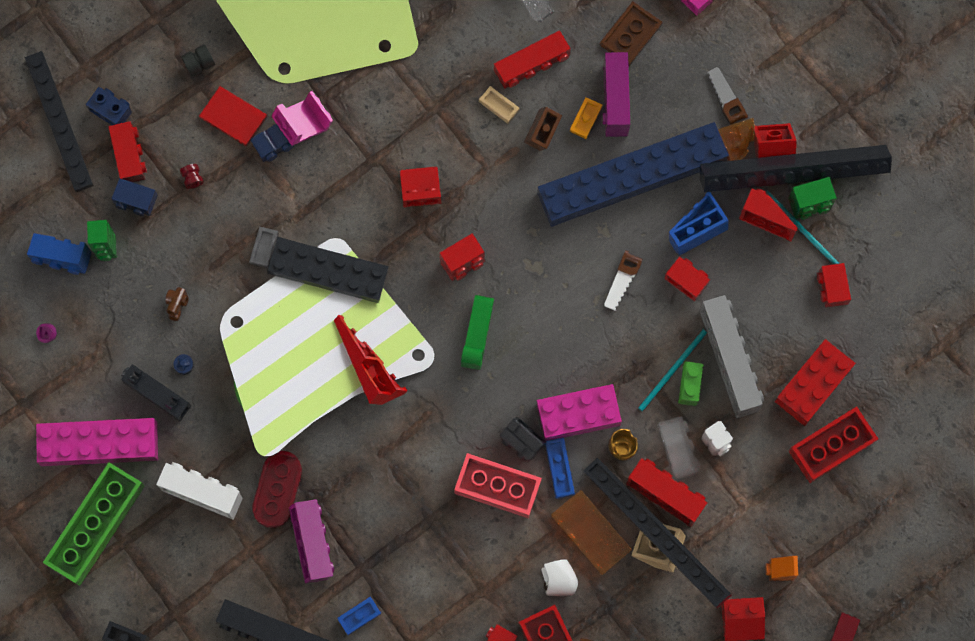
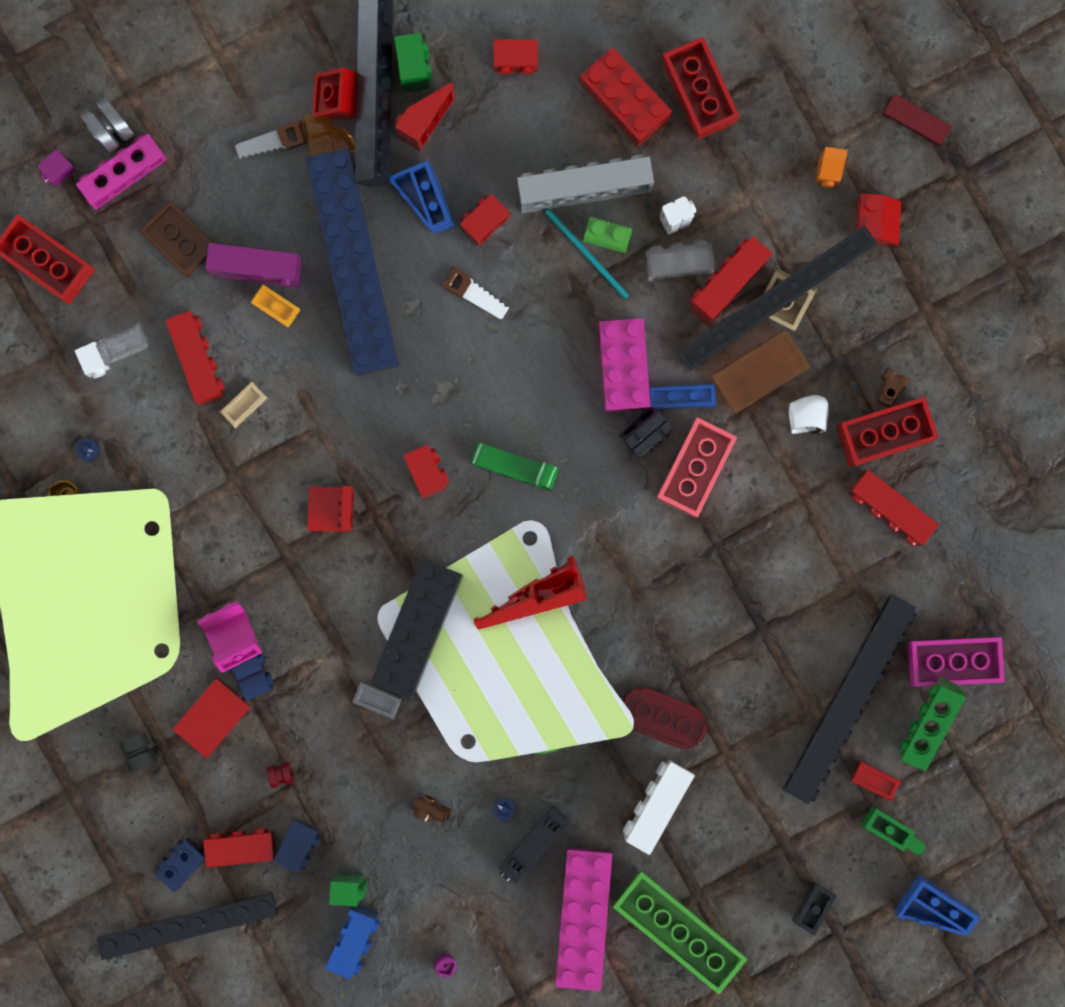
camera: 85 degrees left, 10 degrees up
magenta brick [289,499,334,584] -> none
blue plate [337,596,381,636] -> none
reddish brown brick [524,107,562,151] -> none
pearl gold hair [608,429,638,460] -> none
teal axle [766,190,839,264] -> none

